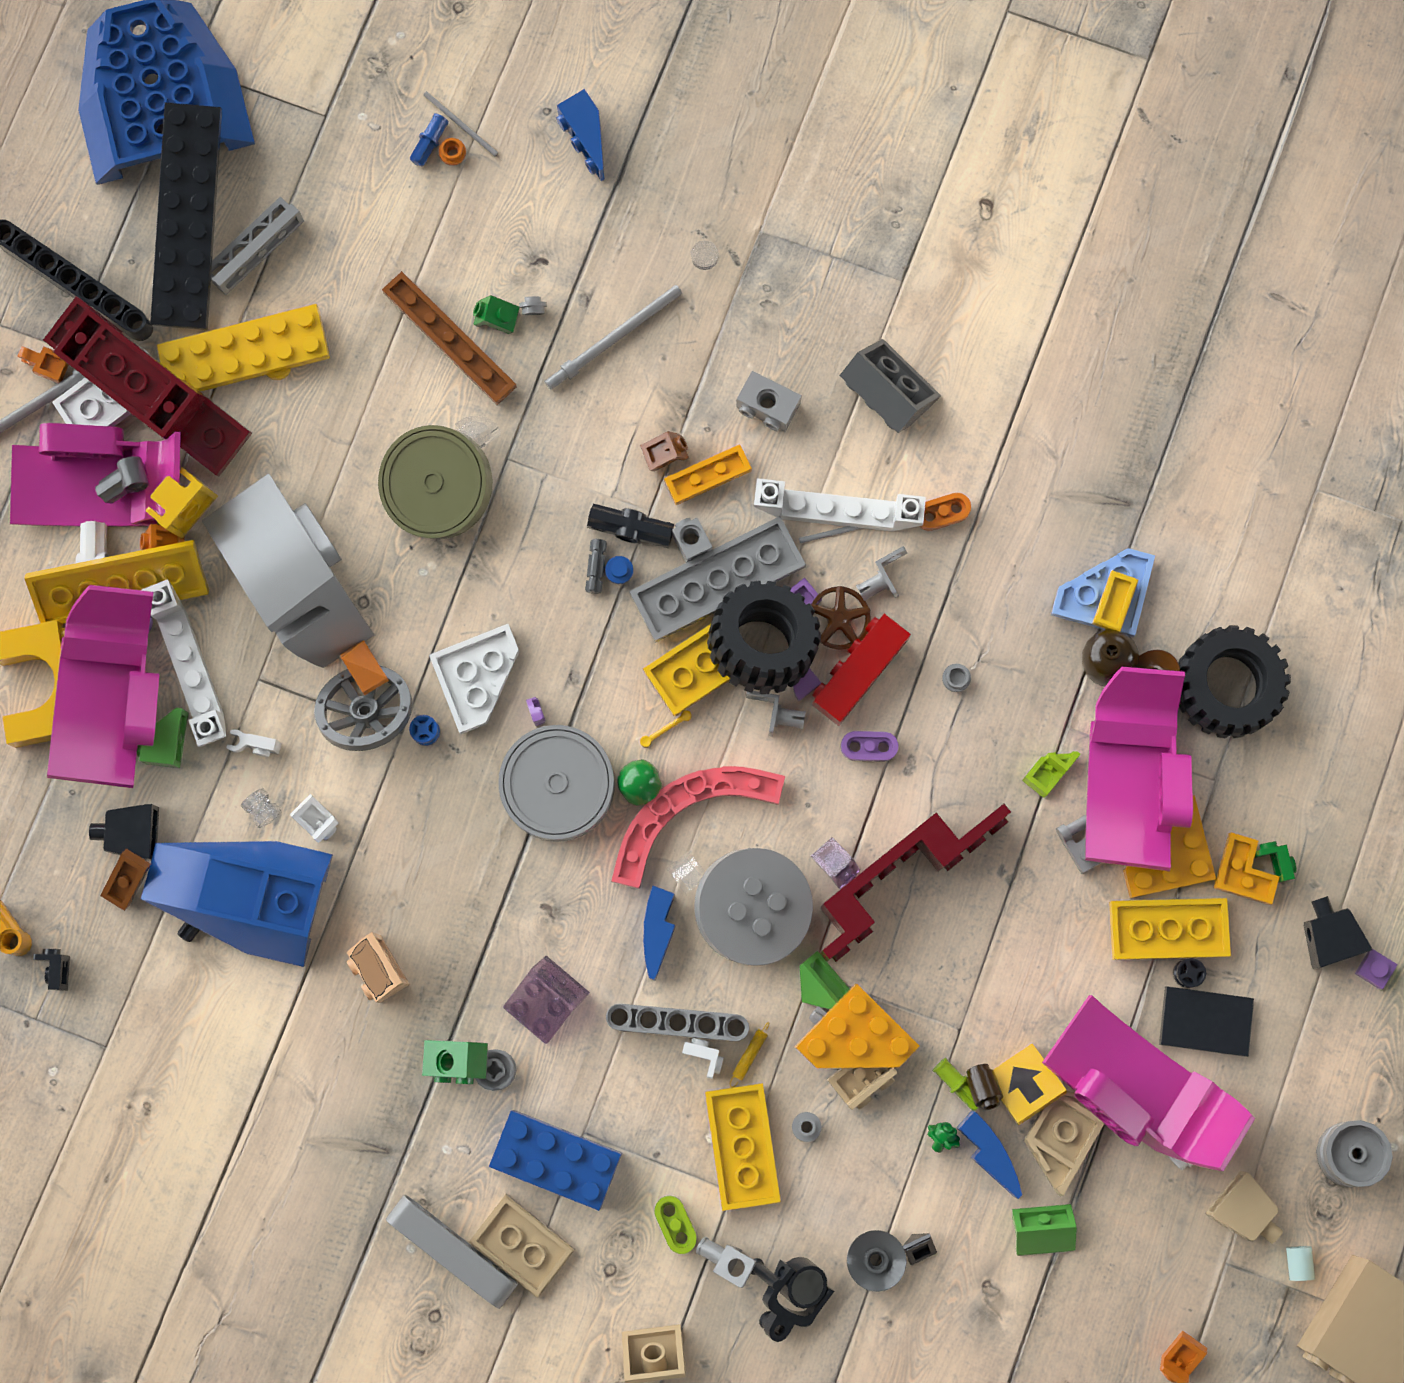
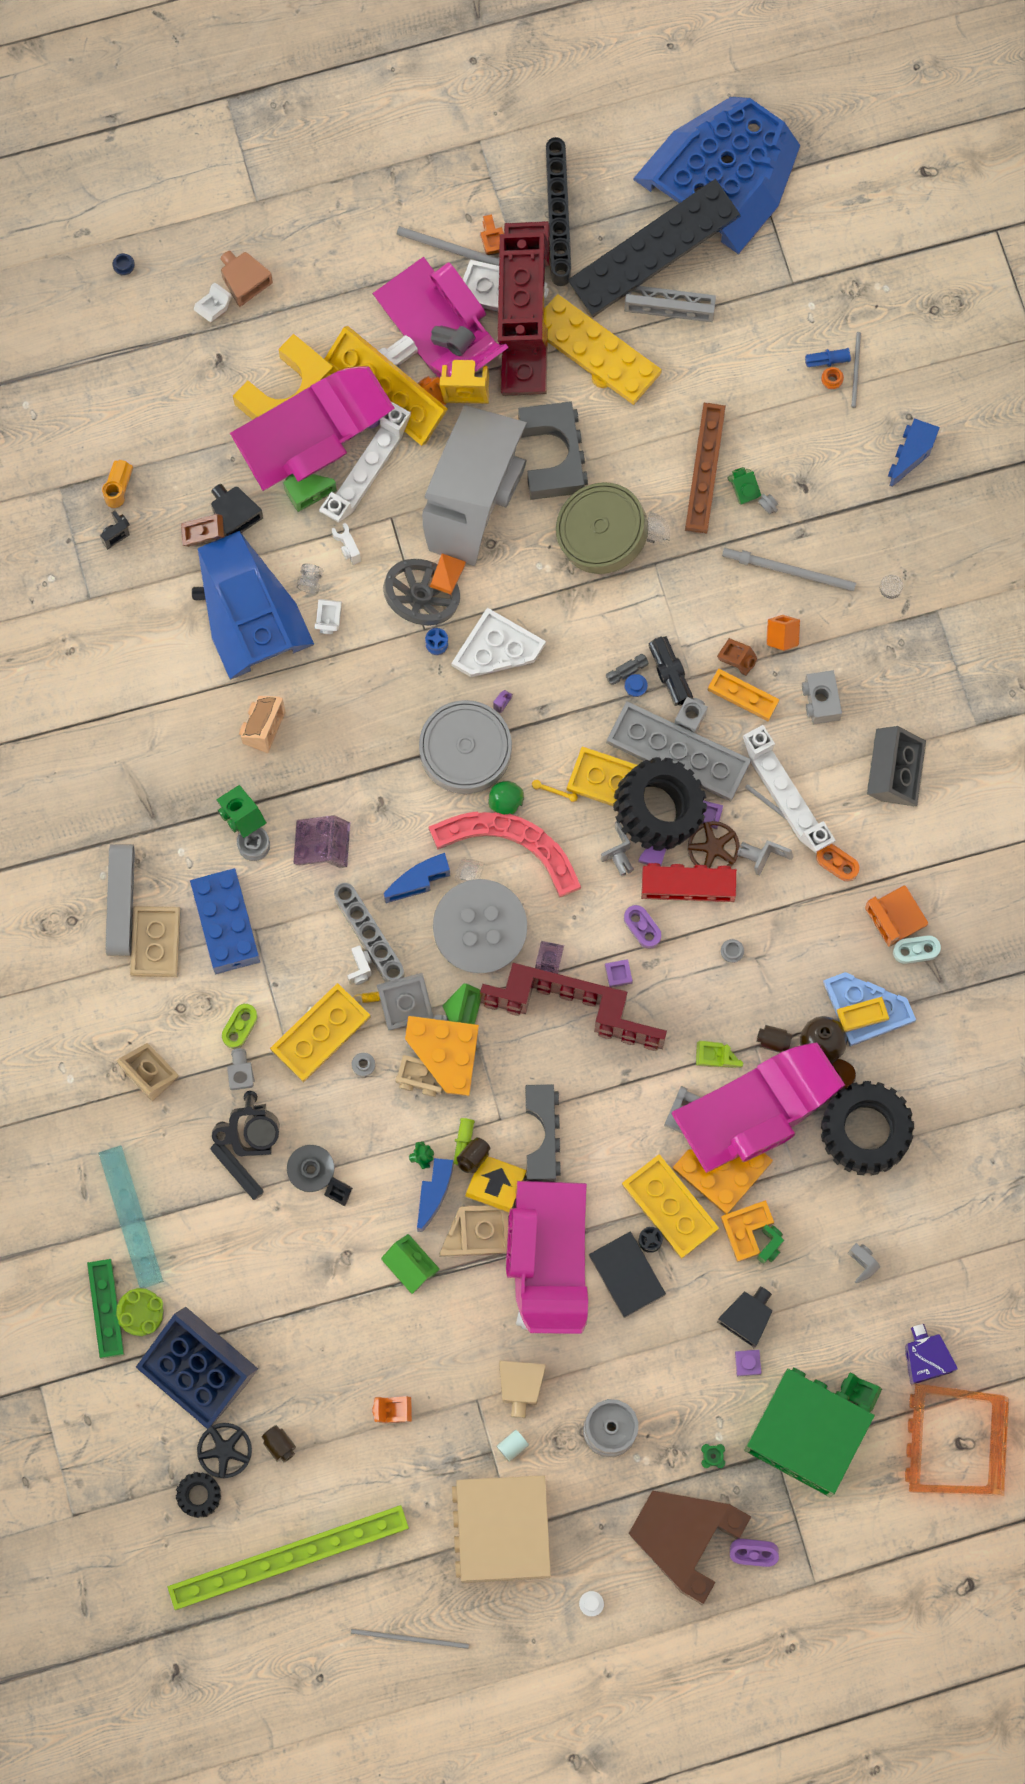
camera: 50 degrees right, 5 degrees down
none -> black axle [210,1143,264,1200]
none -> light grey tile [377,973,434,1031]
none -> dark grey arch [518,401,588,500]
none -> dark grey arch [525,1084,561,1182]
none -> medium lavender plate [605,959,633,988]
none -> dark brown brick [756,1025,793,1053]
none -> orange panel [767,615,800,651]
none -> light grey plate [848,1243,880,1283]
none -> orange bracket [865,885,928,947]
none -> light aqua plate [893,936,941,964]

